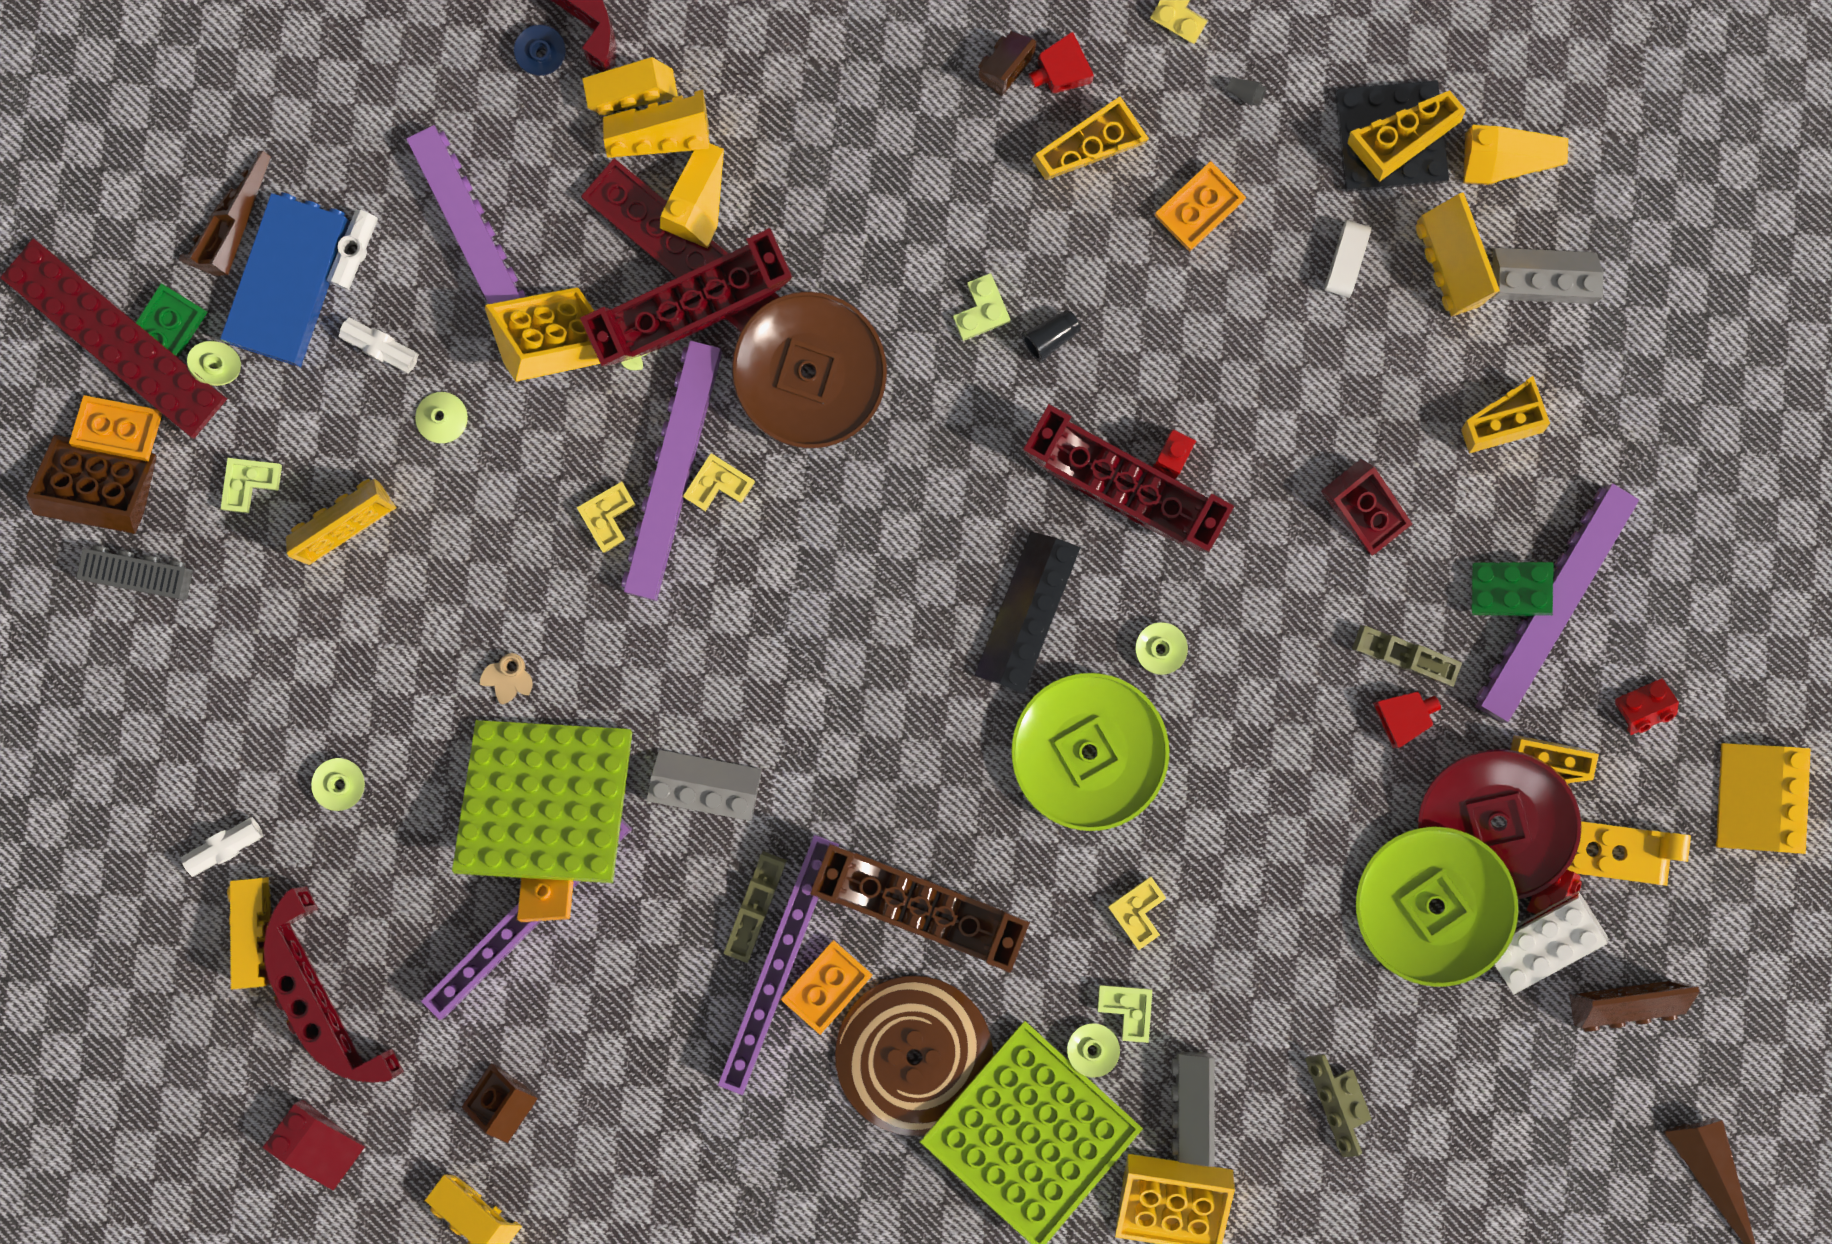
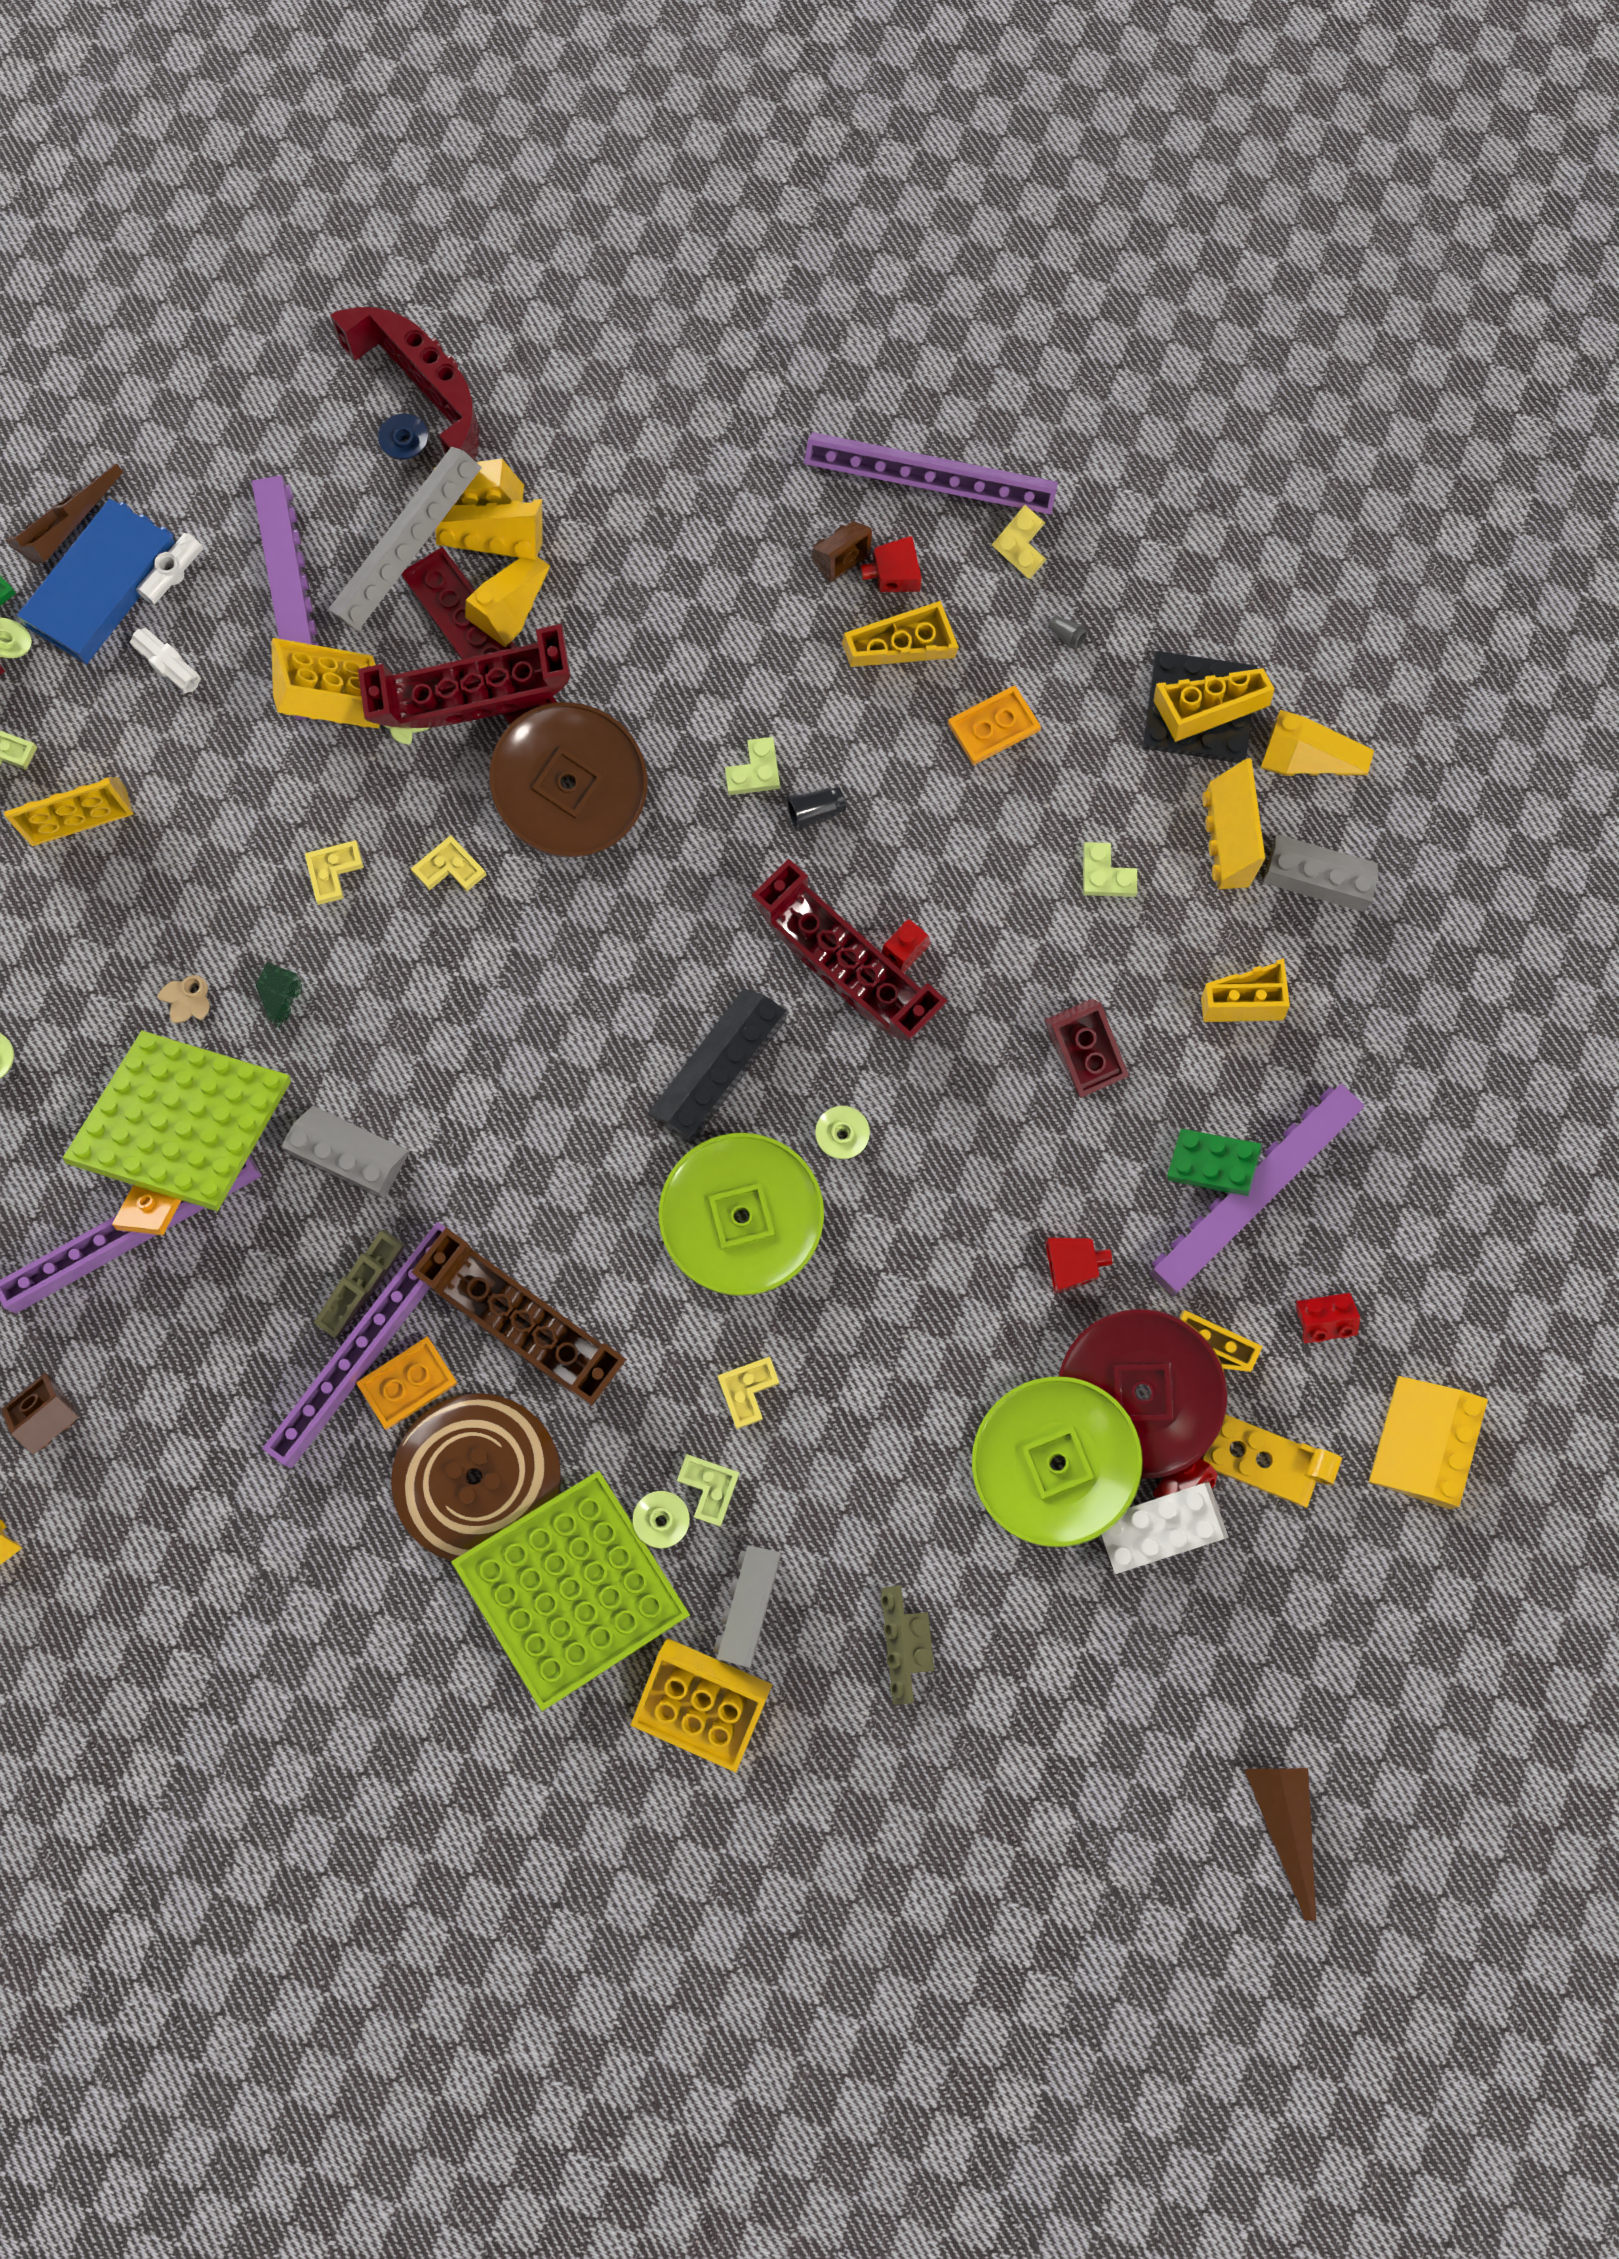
camera: 20 degrees right, 10 degrees down
yellowish green dish [415,392,468,444] -> none
medium lavender brick [621,341,722,601] -> none
white beam [1324,220,1371,298] -> none
olive slope [1352,625,1462,687] -> none
reddish brown slope [1569,980,1700,1032] -> none
none -> clear green slope [255,962,302,1029]
none -> light grey brick [328,447,482,631]
none -> yellowish green plate [1083,842,1137,897]

